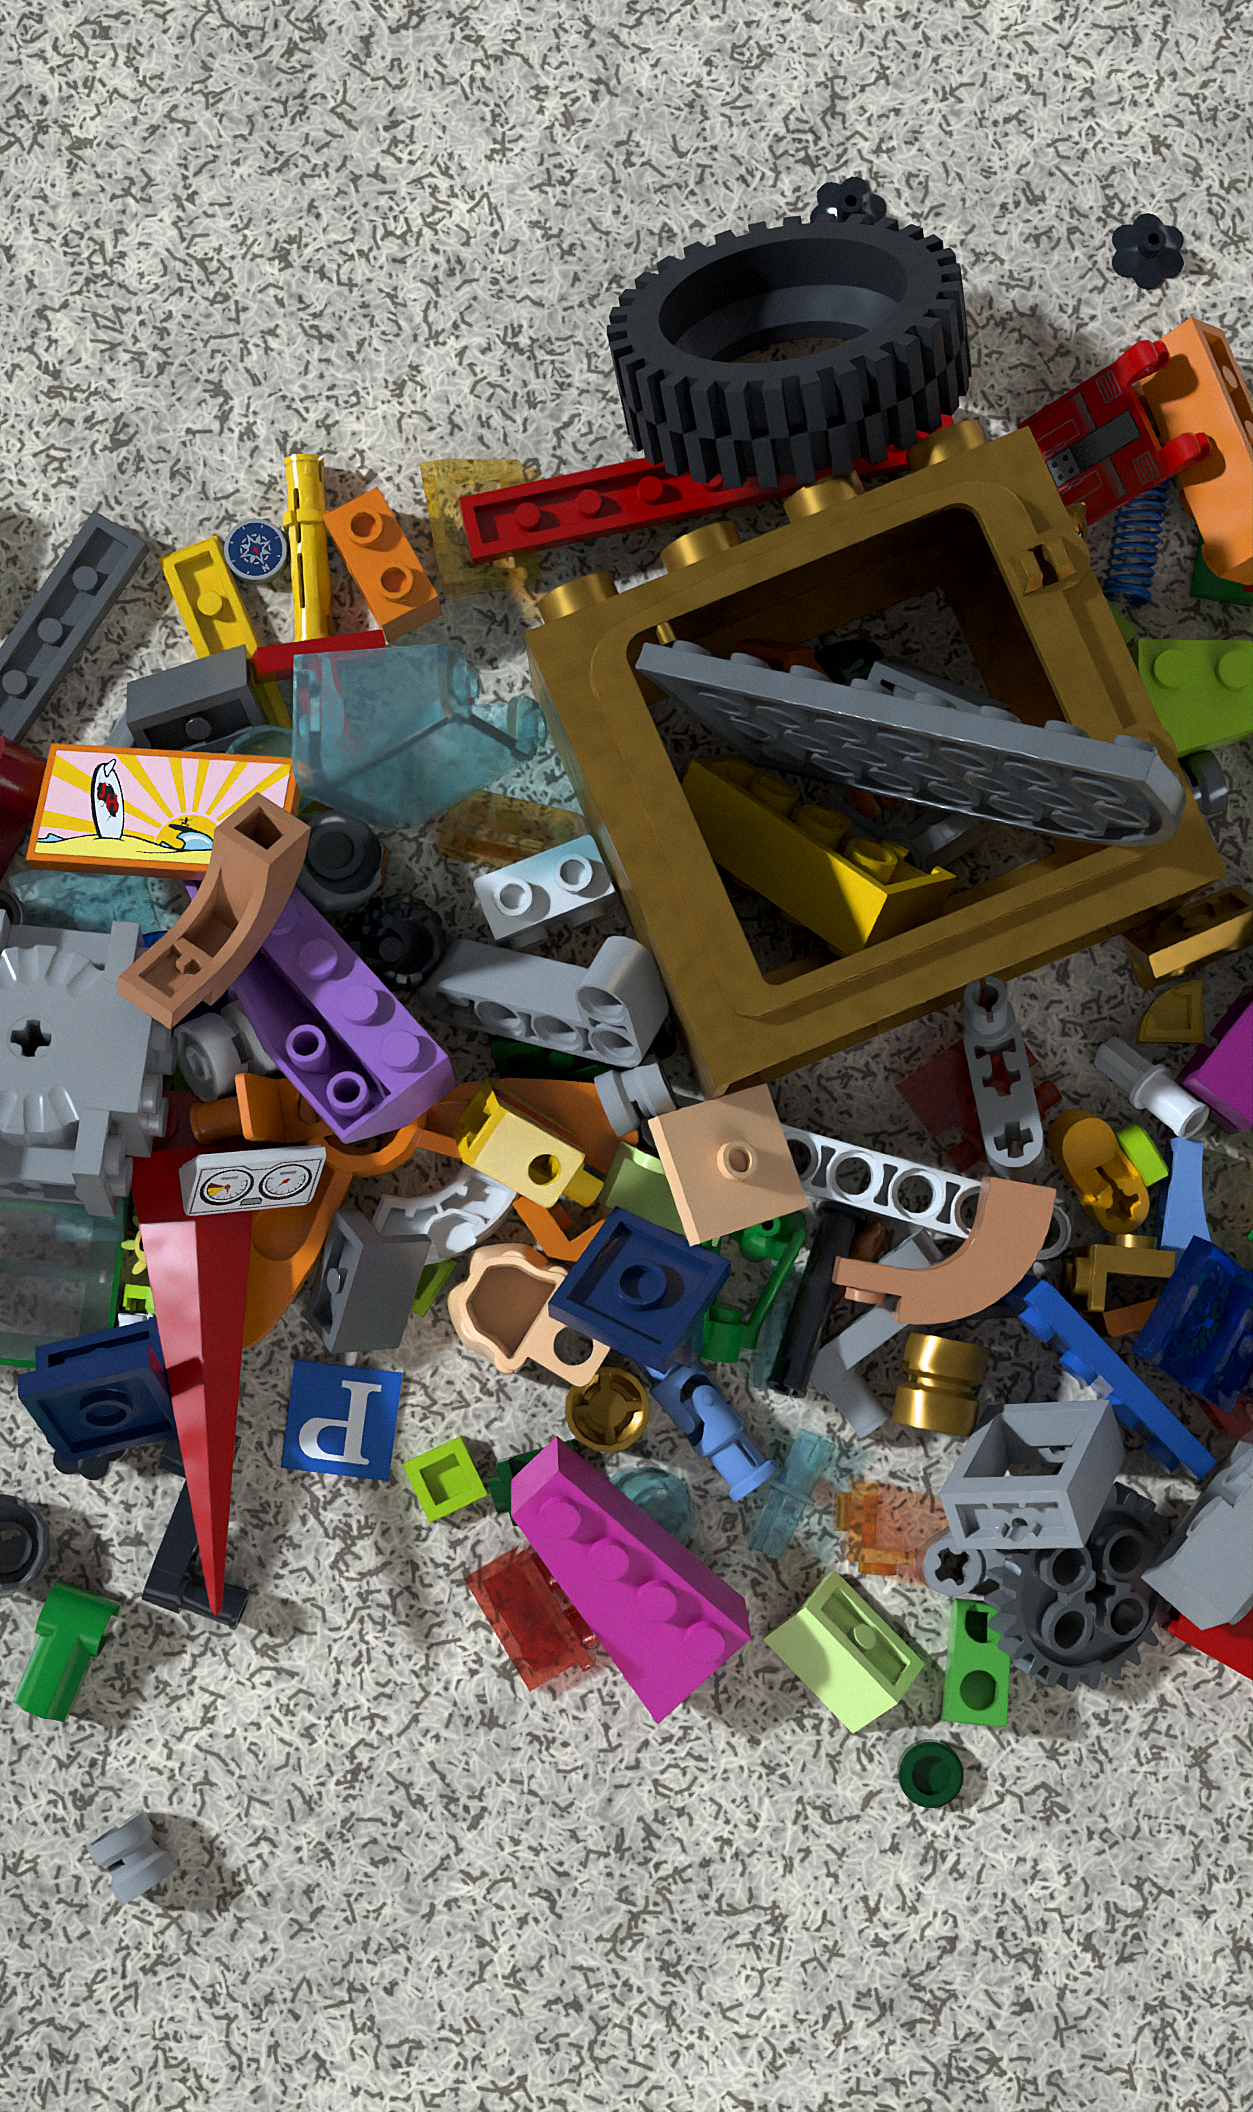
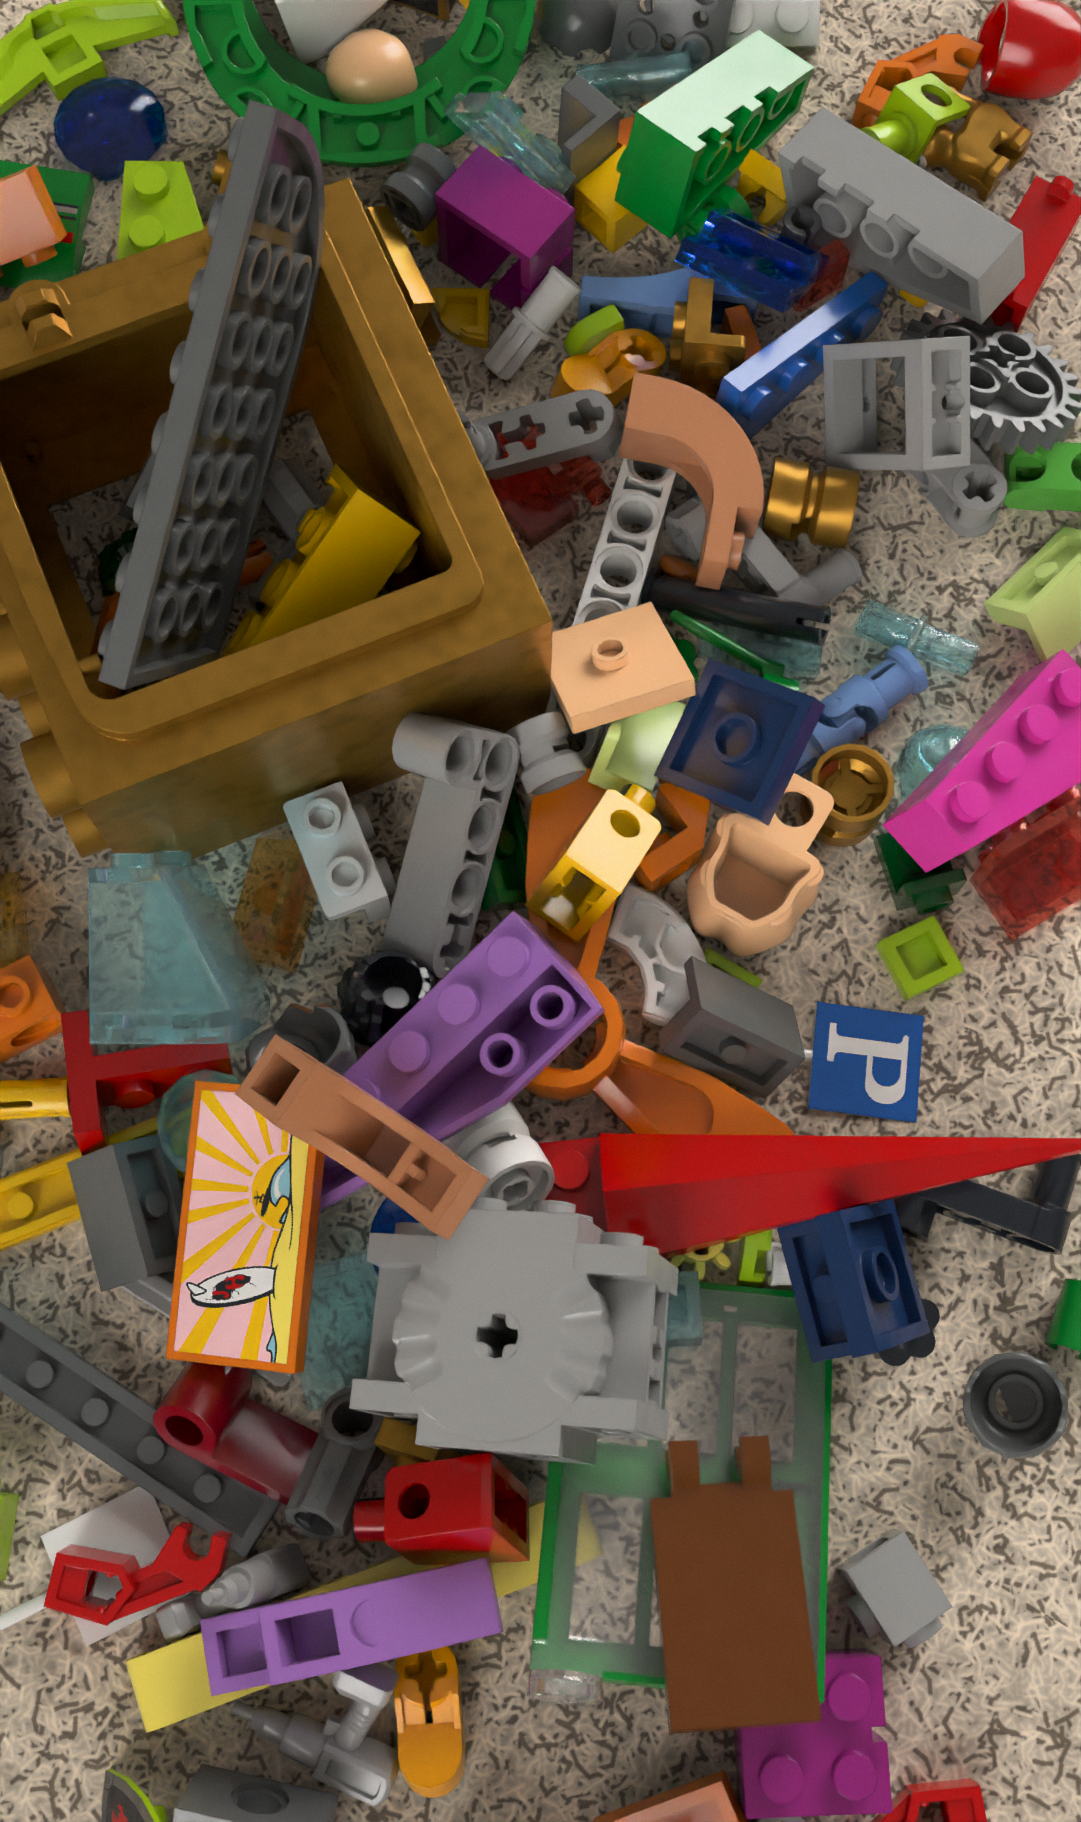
camera: 90 degrees left, 10 degrees down
slope [179,1145,326,1216] -> none
orange bracket [190,1073,335,1146] -> none
clear orange bracket [833,1477,914,1576] -> none

